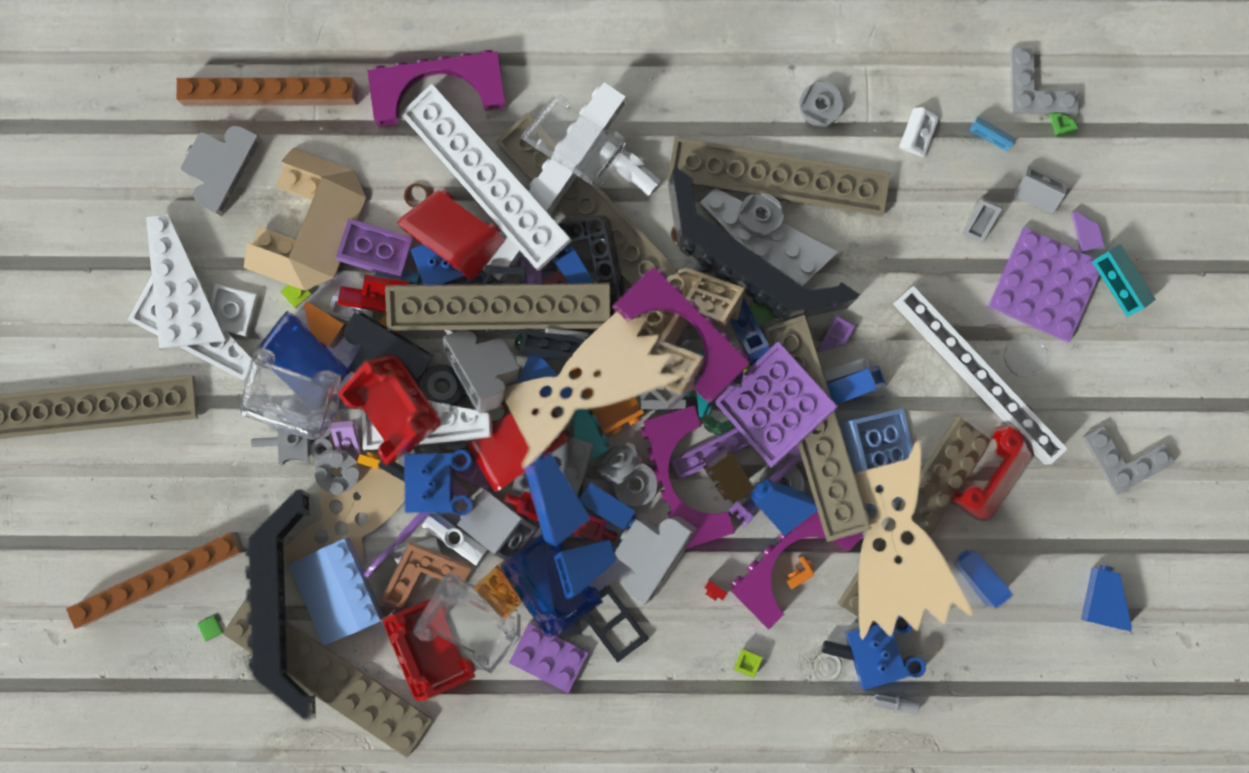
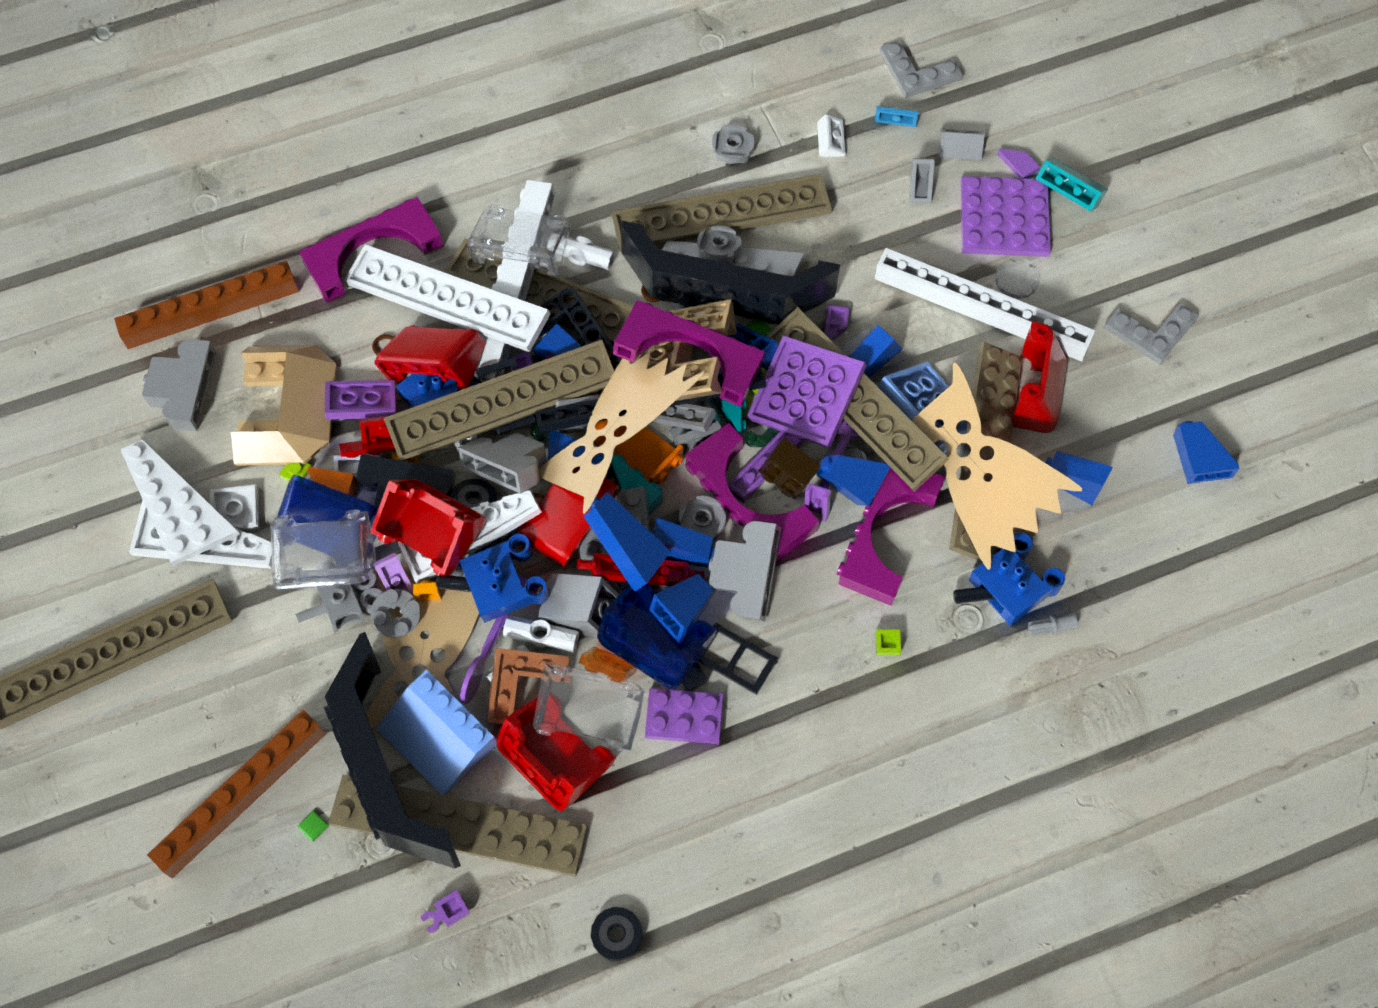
camera: 20 degrees left, 20 degrees down
medium lavender tile [453,454,491,492] -> none
light grey plate [598,442,642,484] -> none
red plate [703,580,728,601] -> none
orange bracket [785,556,815,589] -> none
bright green tile [1049,113,1078,135] -> none
none -> medium lavender plate [420,890,471,933]

